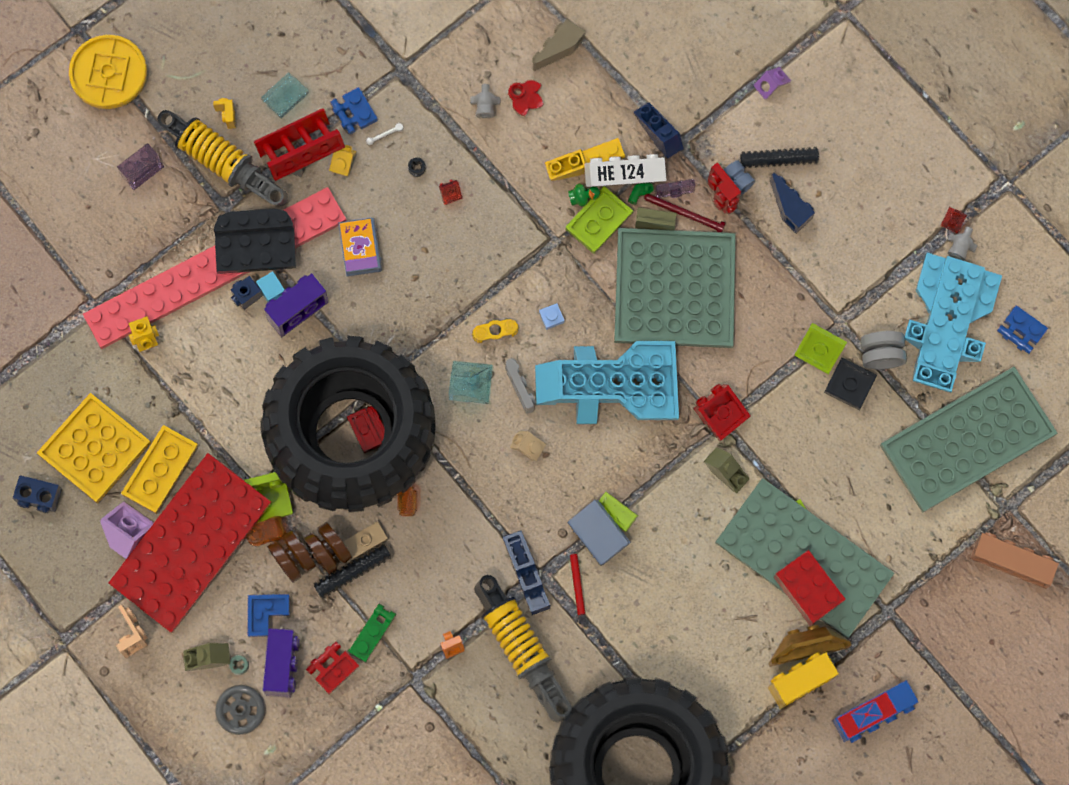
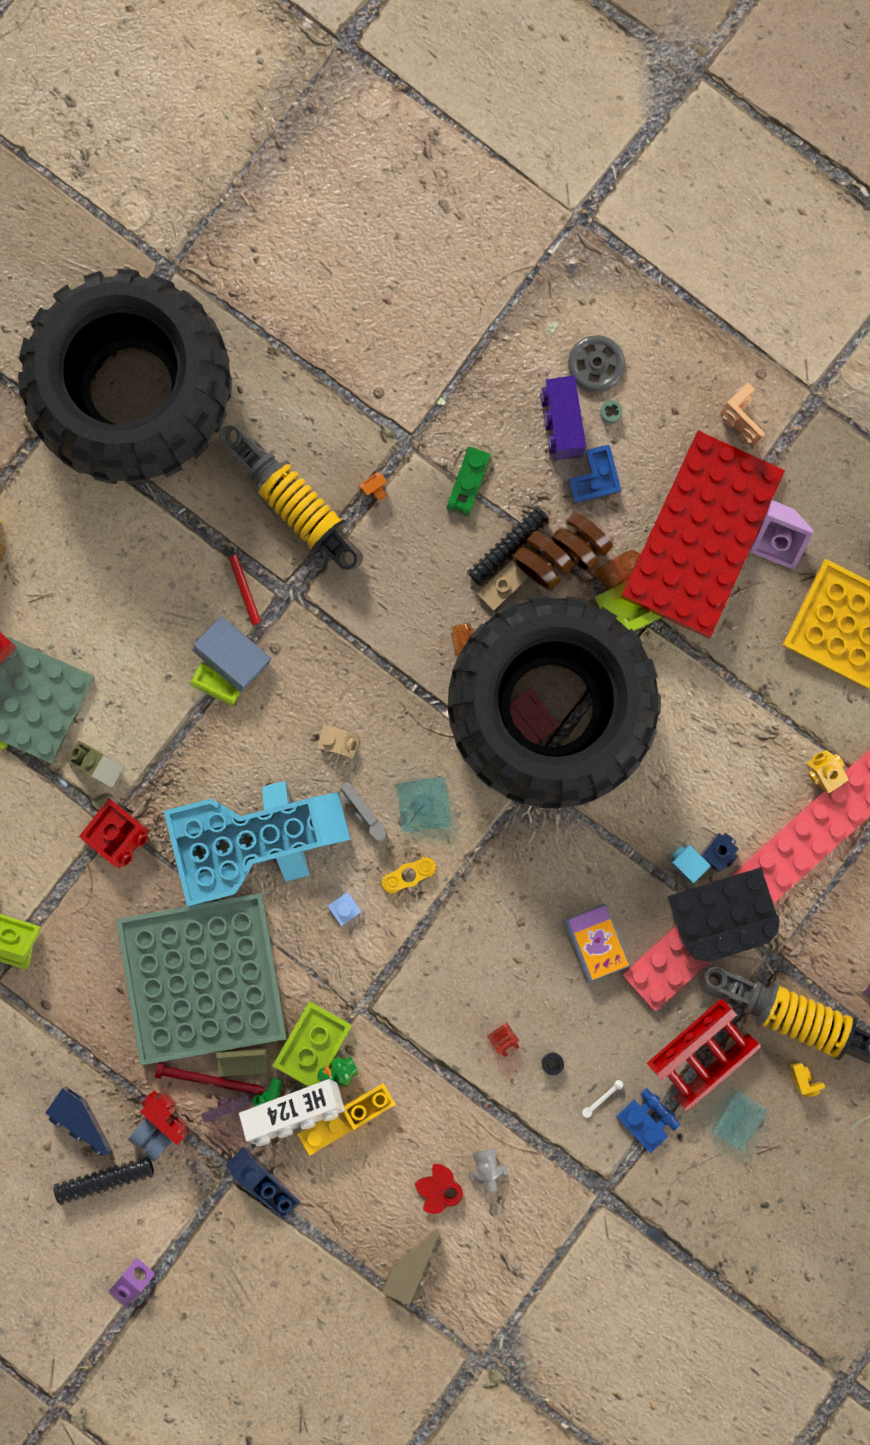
camera: 170 degrees right, 10 degrees up
yellow plate [121,425,199,514] -> none
olive slope [183,643,230,671] -> none
dark purple brick [264,273,329,338] -> none
red plate [306,641,360,695] -> none
yellow bracket [329,144,357,176] -> none
dark blue slope [502,531,551,615] -> none

